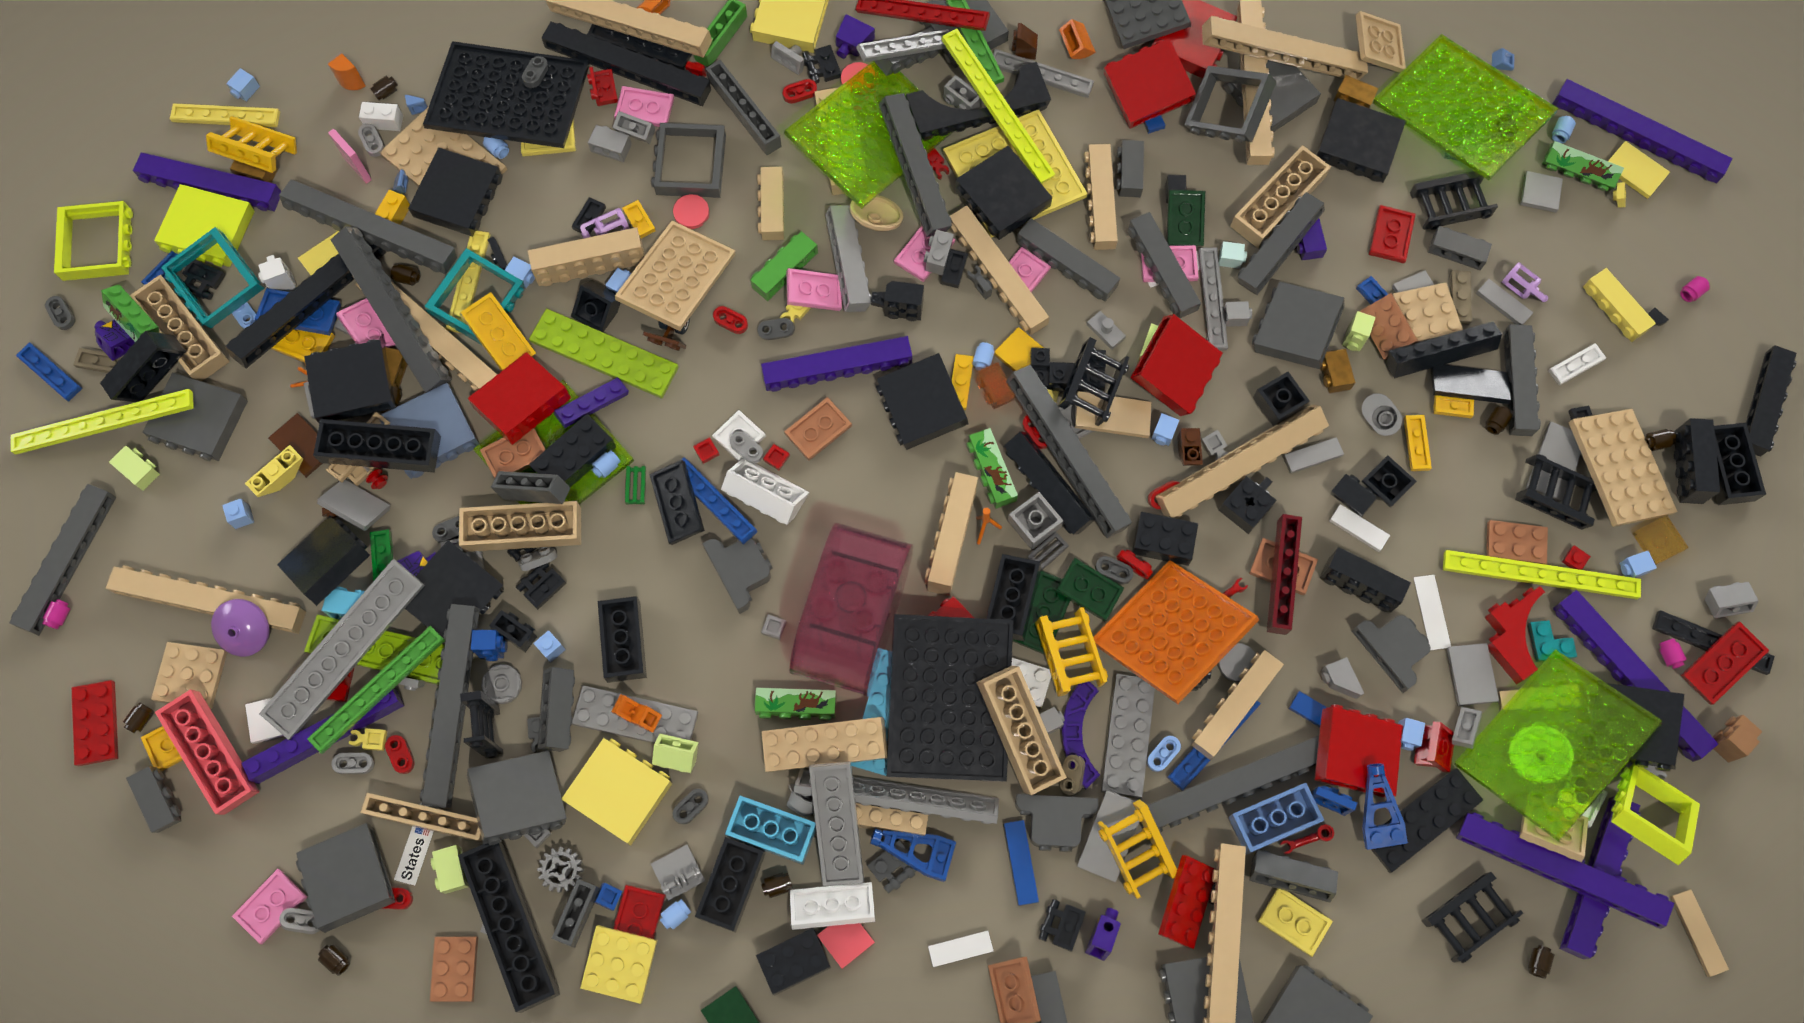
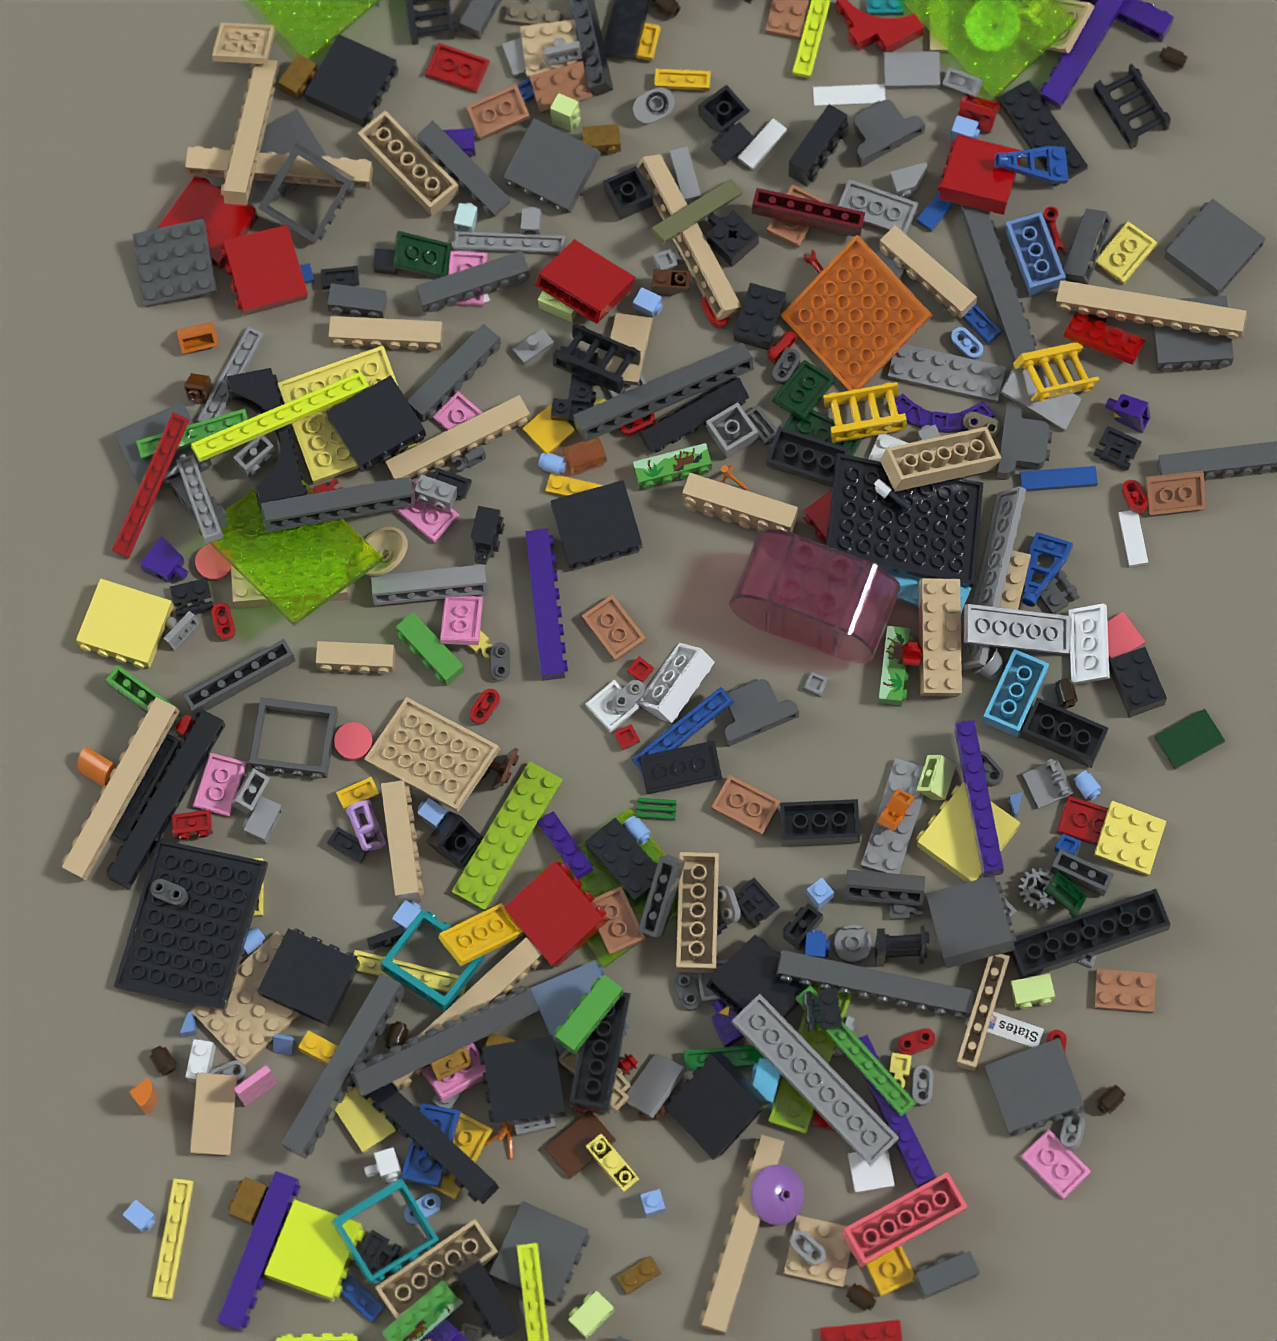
camera: 80 degrees left, 0 degrees up
yellow fence [206,116,297,173] -> none
blue hinge [1311,786,1357,816] -> none
none -> tan tile [190,1073,237,1155]
none -> black plate [321,266,360,289]
none -> pearl gold plate [429,1046,473,1081]
none -> nougat plate [466,84,531,140]
none -> light grey tile [543,37,582,67]
none -> bright green brick [555,975,623,1055]
none -> pearl gold plate [616,1256,661,1295]
none -> olive tile [651,179,743,245]
none -> nougat plate [711,775,781,836]
none -> light grey plate [790,1231,825,1266]
none -> black plate [803,988,842,1032]
none -> light grey plate [838,179,918,235]
none -> piece [874,479,911,511]
none -> red piece [901,641,922,666]
none -> dark purple brick [954,720,1004,878]
none -> medium blue slope [1007,792,1023,818]
none -> dark green plate [1043,871,1087,917]
none -> red plate [1122,480,1148,513]

